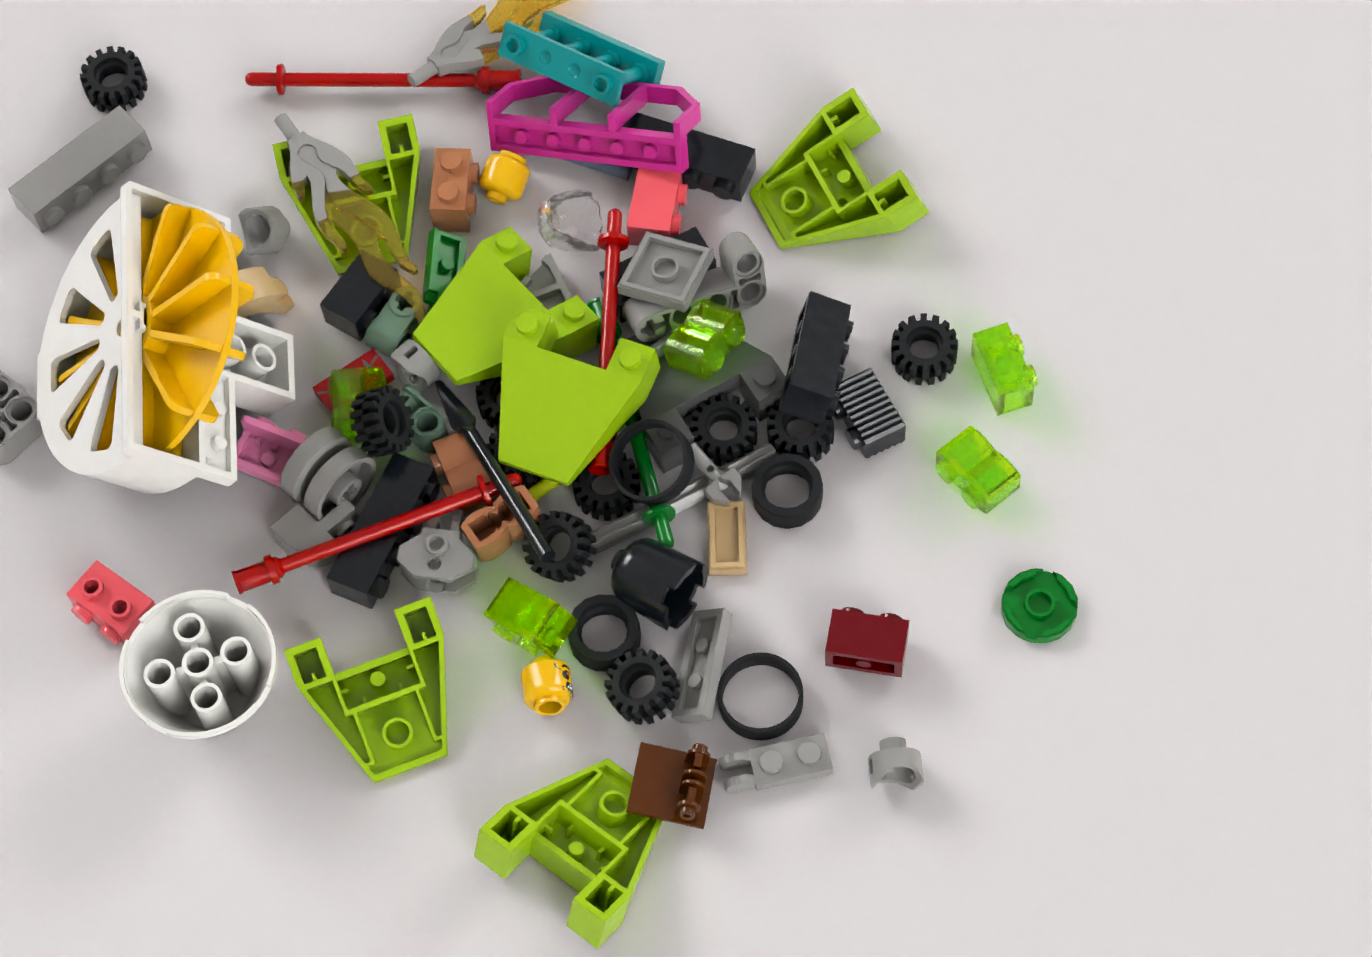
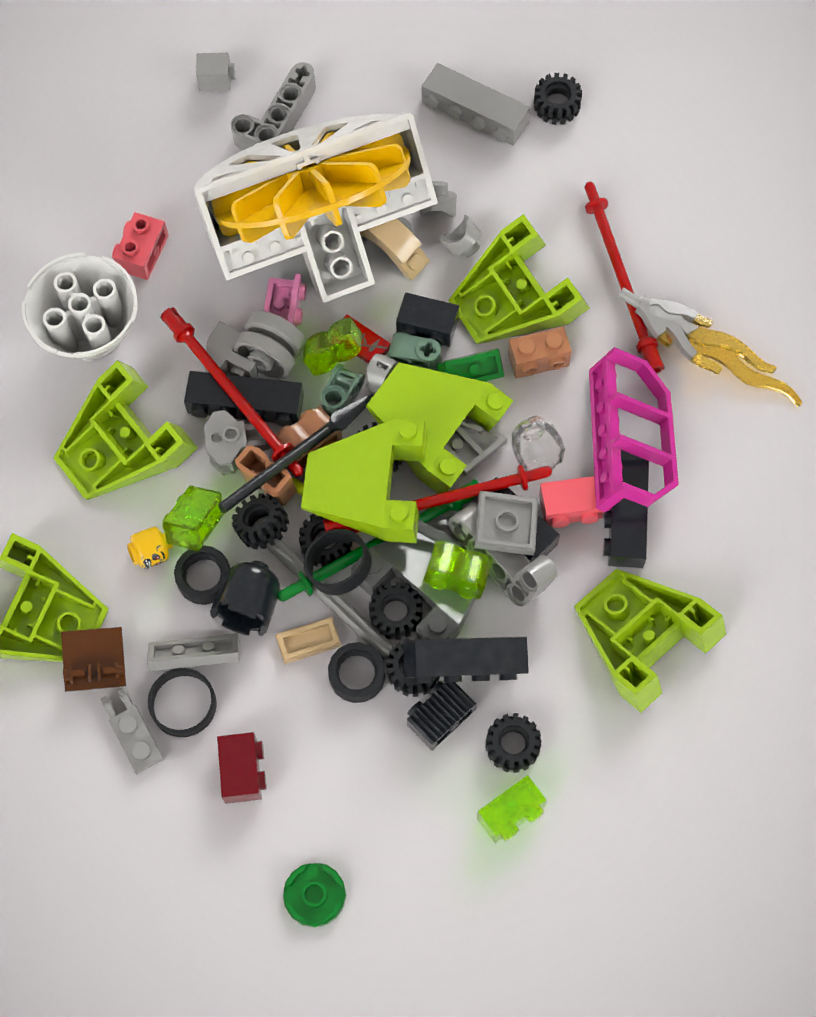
camera: 70 degrees right, 5 degrees up
clear yellow piece [274,113,425,325] -> none
black tyre [350,385,415,458] -> none
yellow head [479,150,530,206] -> none
teal fence [498,11,666,107] -> none
black tyre [604,648,680,725] -> none
light grey bar [691,443,742,506] -> none
light grey piece [868,737,924,790] -> none
clear neon green brick [935,426,1021,514] -> none

